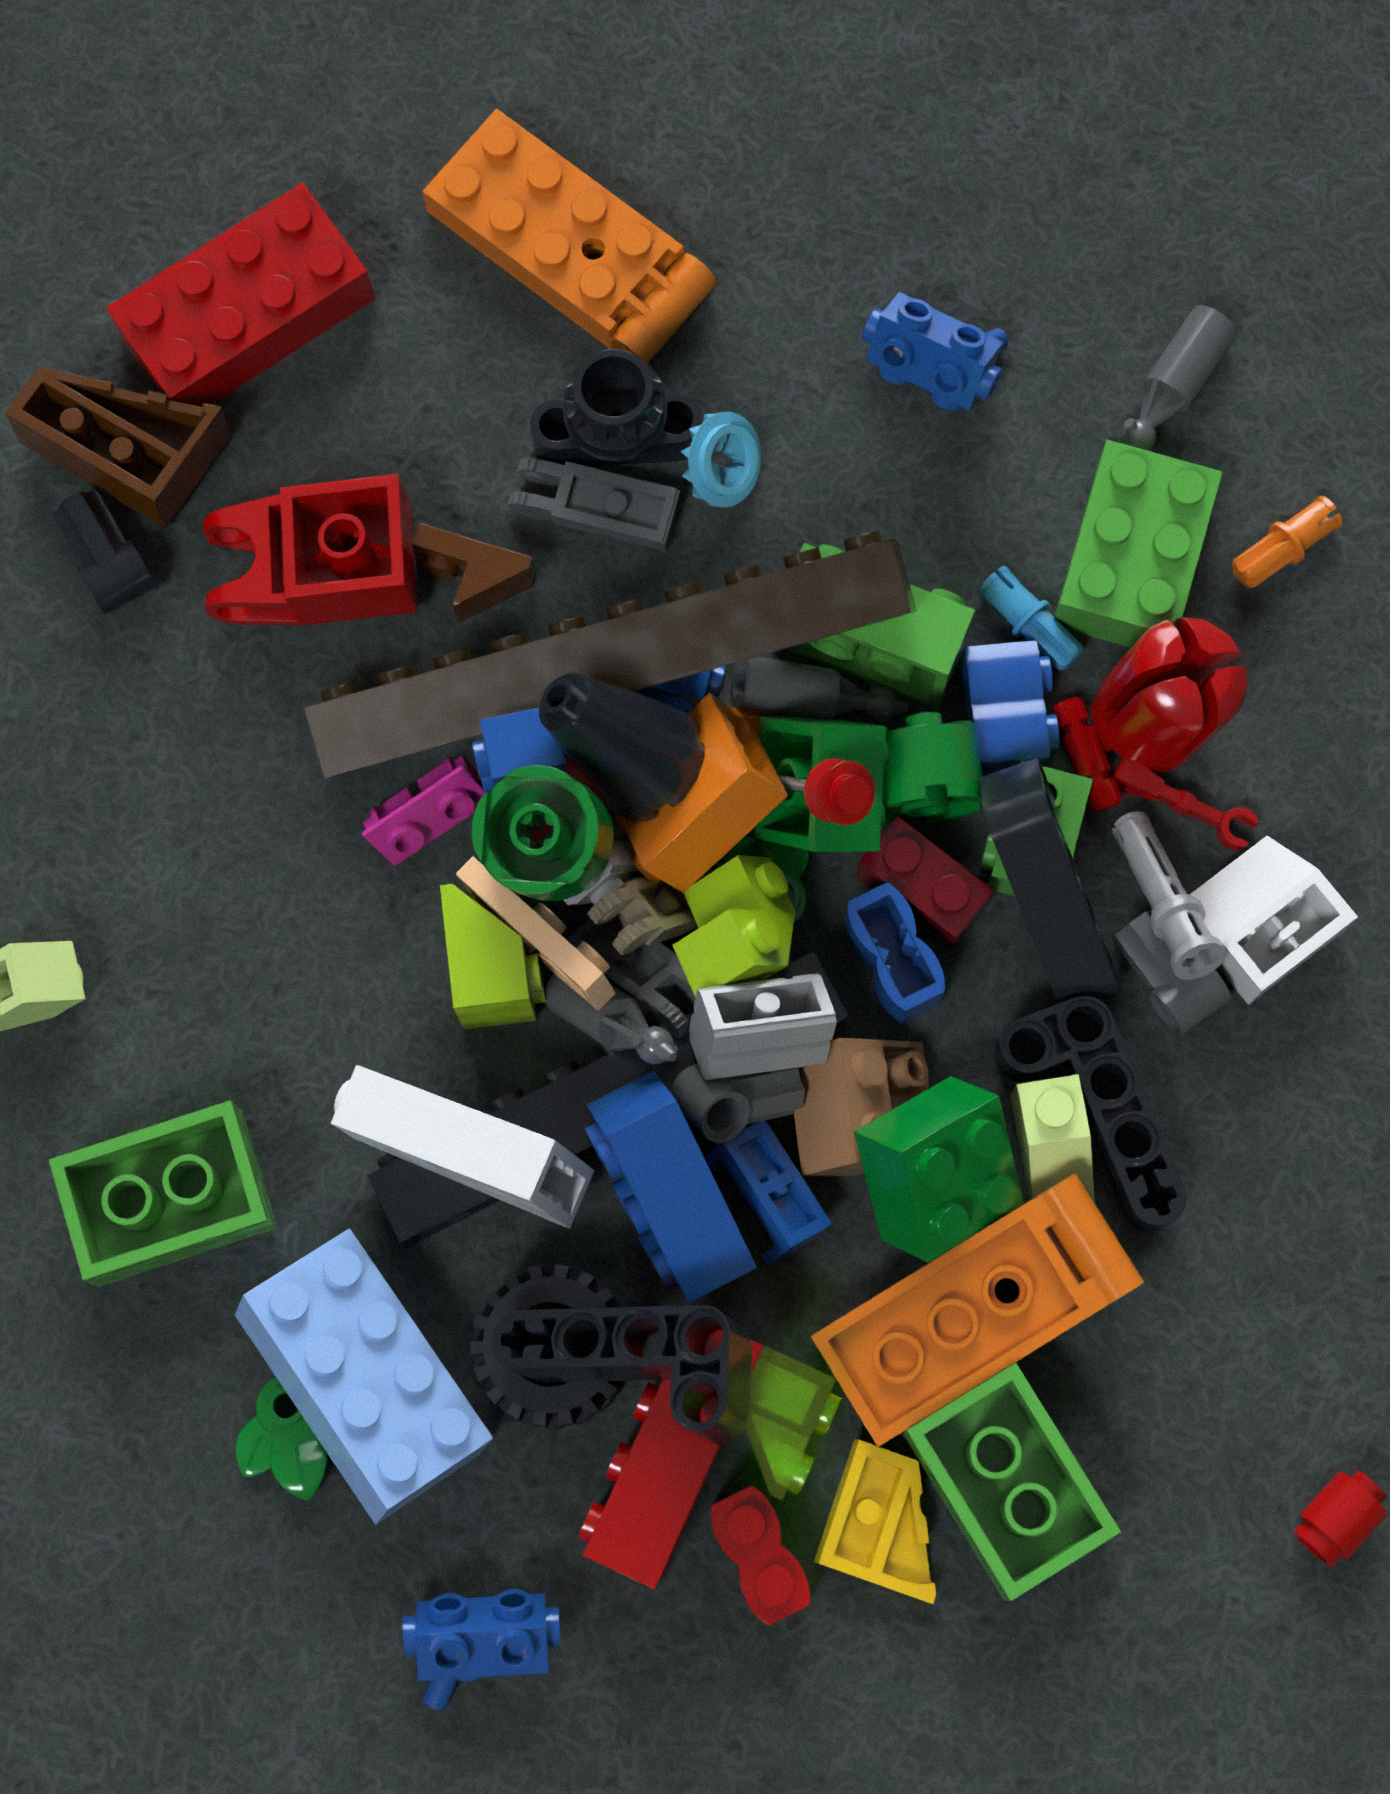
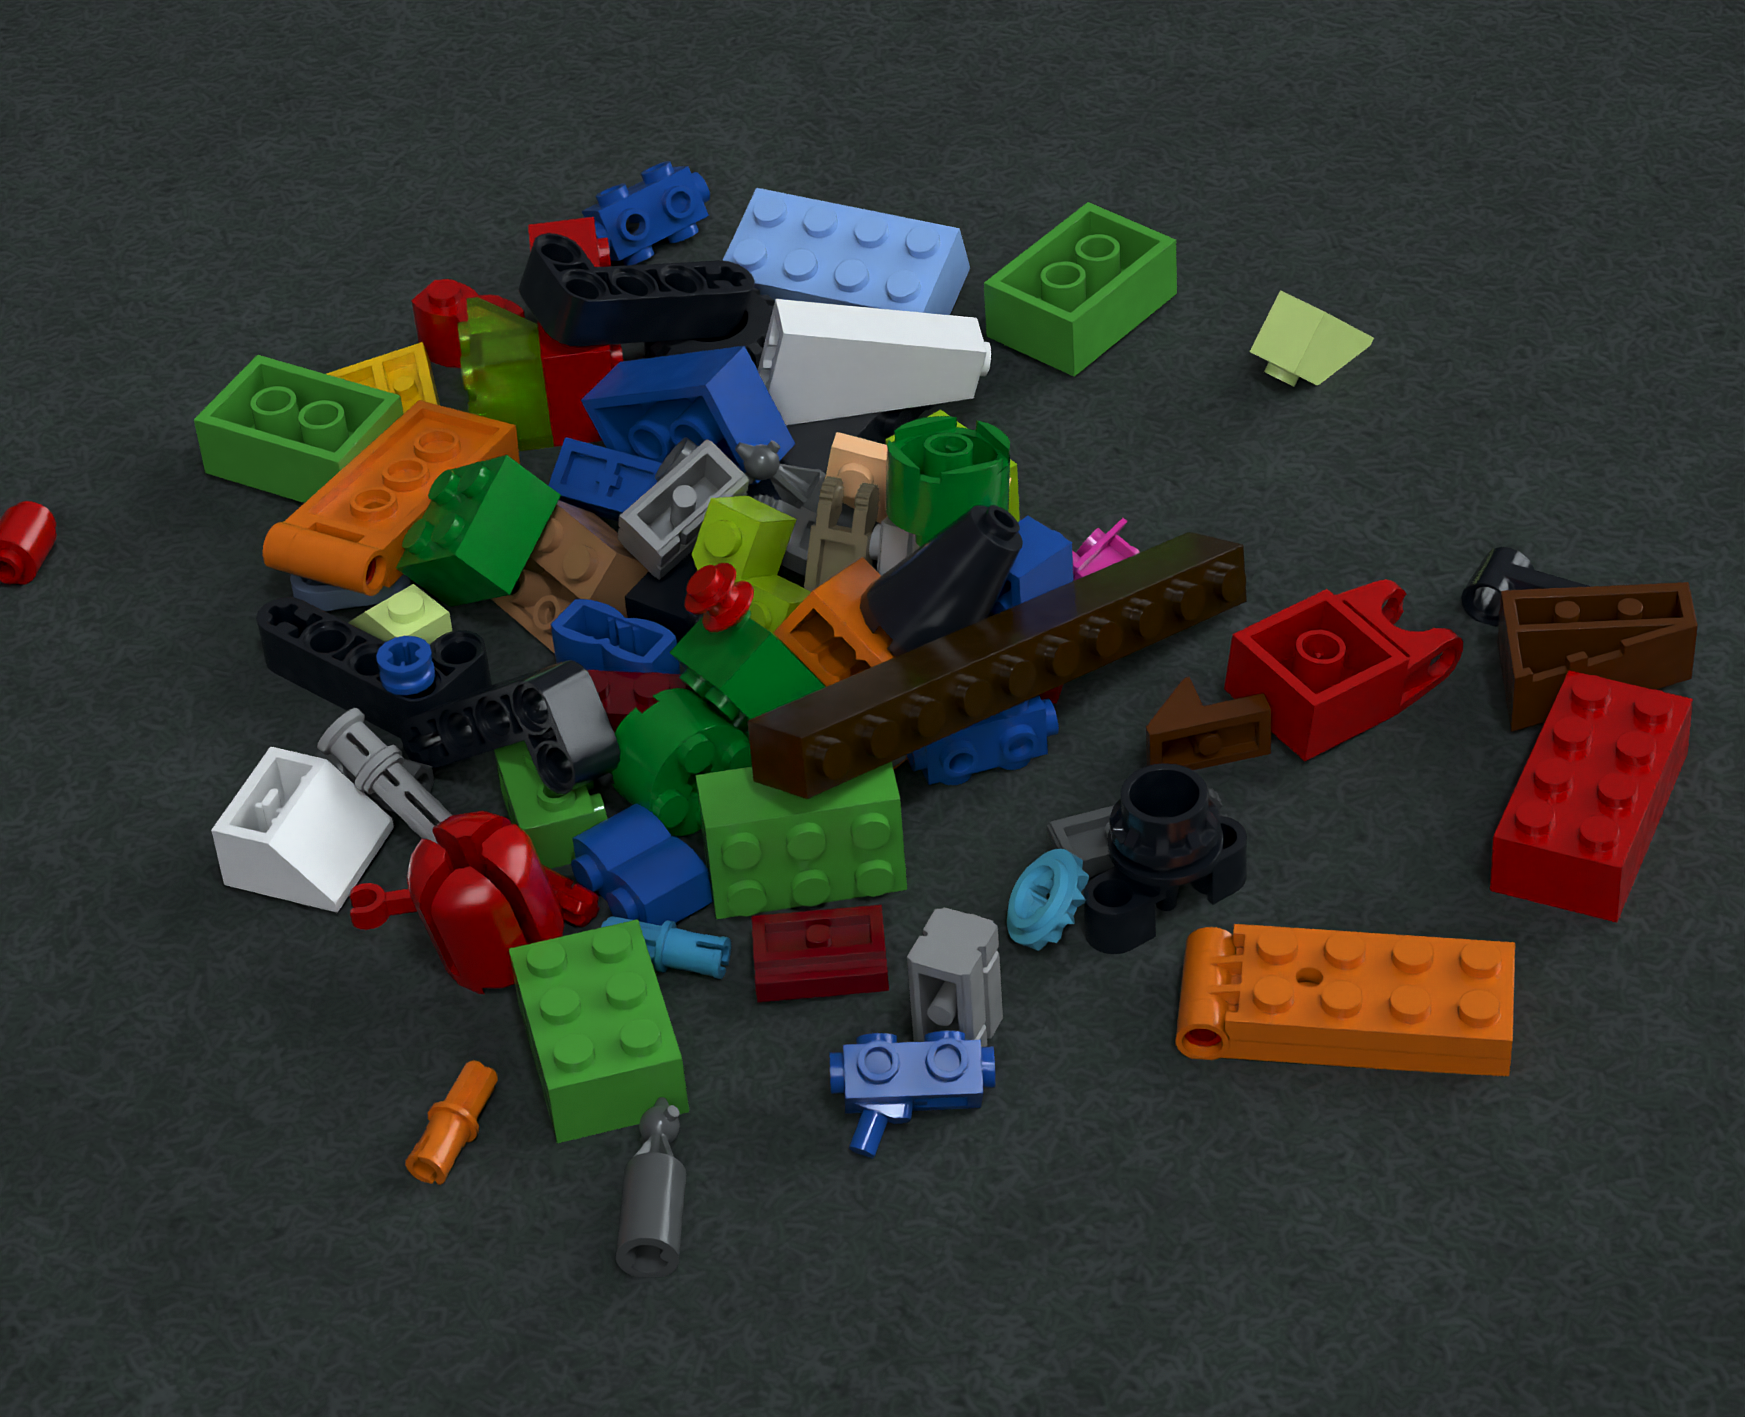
camera: 150 degrees right, 35 degrees down
none -> blue bush [376,636,436,696]
none -> dark red plate [751,904,889,1002]
none -> light grey brick [907,907,1003,1047]

